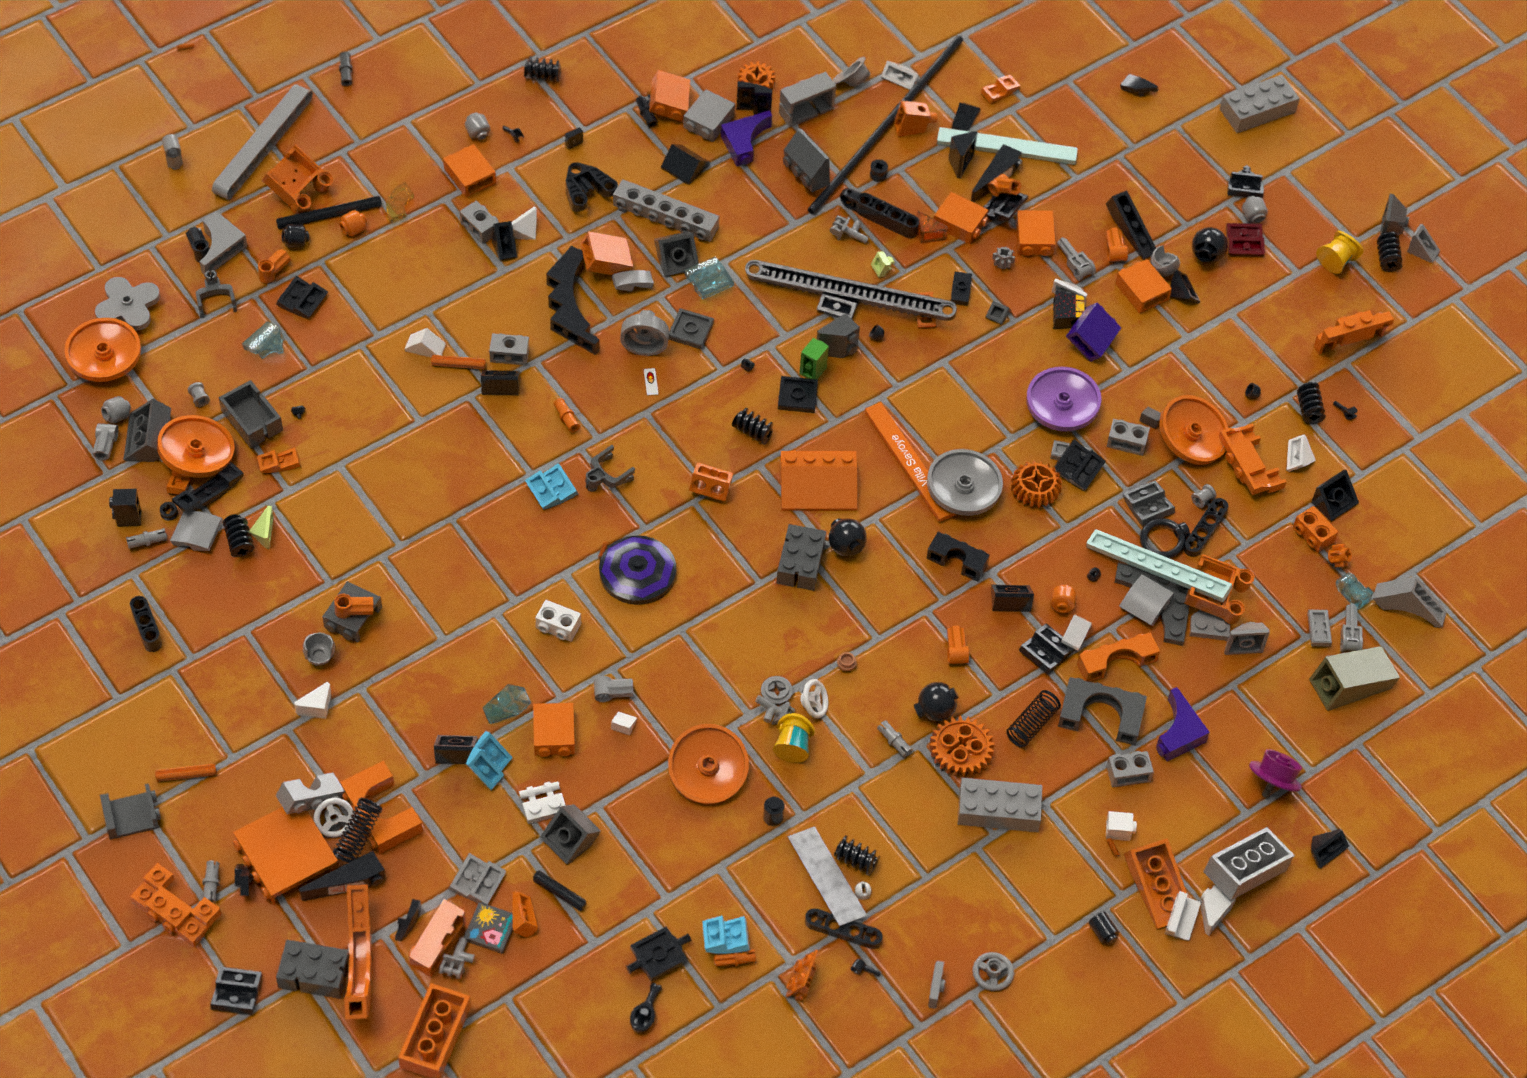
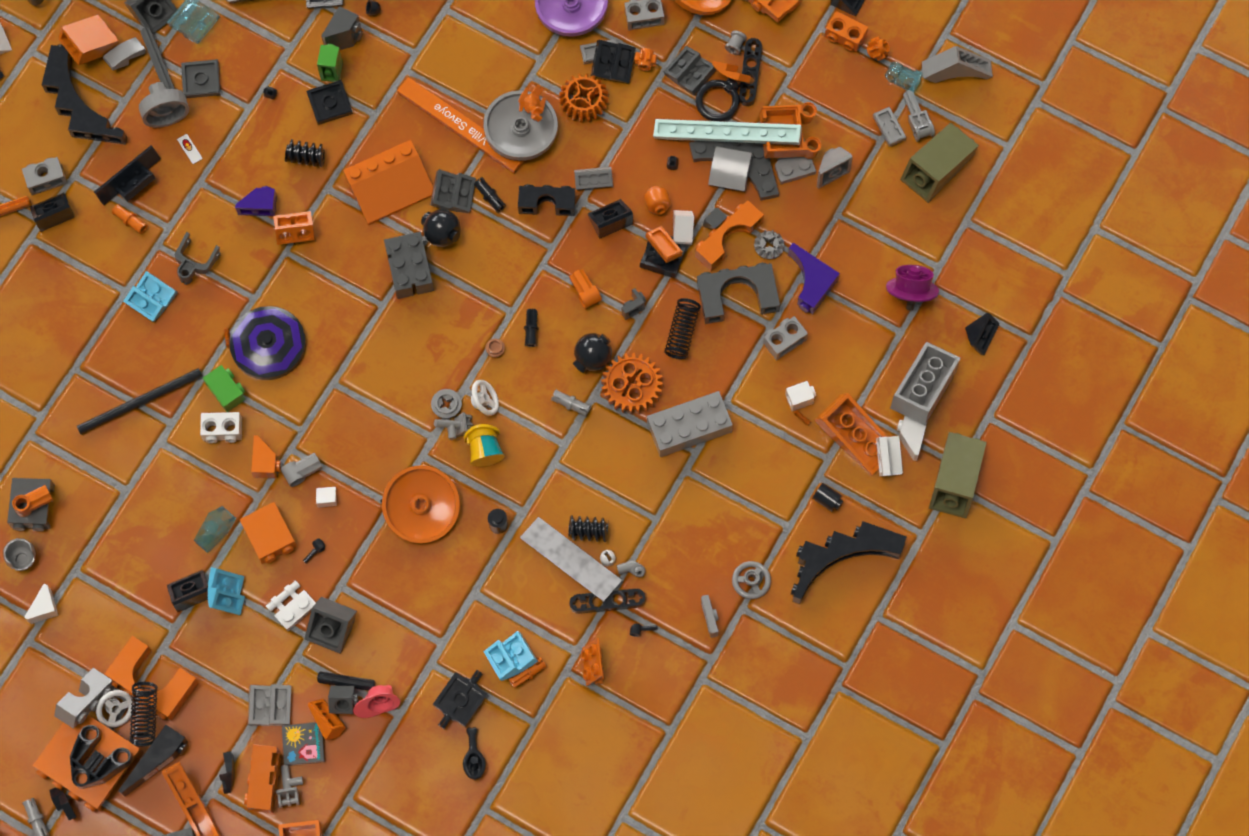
camera: 20 degrees left, 15 degrees up
none -> black connector [70,725,133,789]
none -> black piece [77,368,203,434]
none -> black bracket [94,145,161,205]
none -> dark grey axle [140,27,175,89]
none -> bright green brick [203,365,246,412]
none -> dark purple slope [235,186,277,216]
none -> orange slope [251,435,281,478]
none -> black hand [303,538,325,563]
none -> dark grey brick [328,685,358,714]
none -> coral piece [353,685,400,718]
none -> dark grey slope [430,169,476,213]
none -> black pin [474,177,506,213]
none -> orange piece [518,85,546,122]
none -> black axle [524,309,539,347]
none -> light grey plate [574,167,613,190]
none -> light grey arm [616,560,645,577]
none -> dark grey bracket [621,288,646,320]
none -> orange gear [634,48,657,71]
none -> orange tile [645,226,683,263]
none -> dark grey slope [703,207,727,229]
none -> orange slope [712,61,751,83]
none -> light grey gear [754,230,784,259]
none -> black arch [791,521,907,604]
none -> olive slope [929,432,987,518]

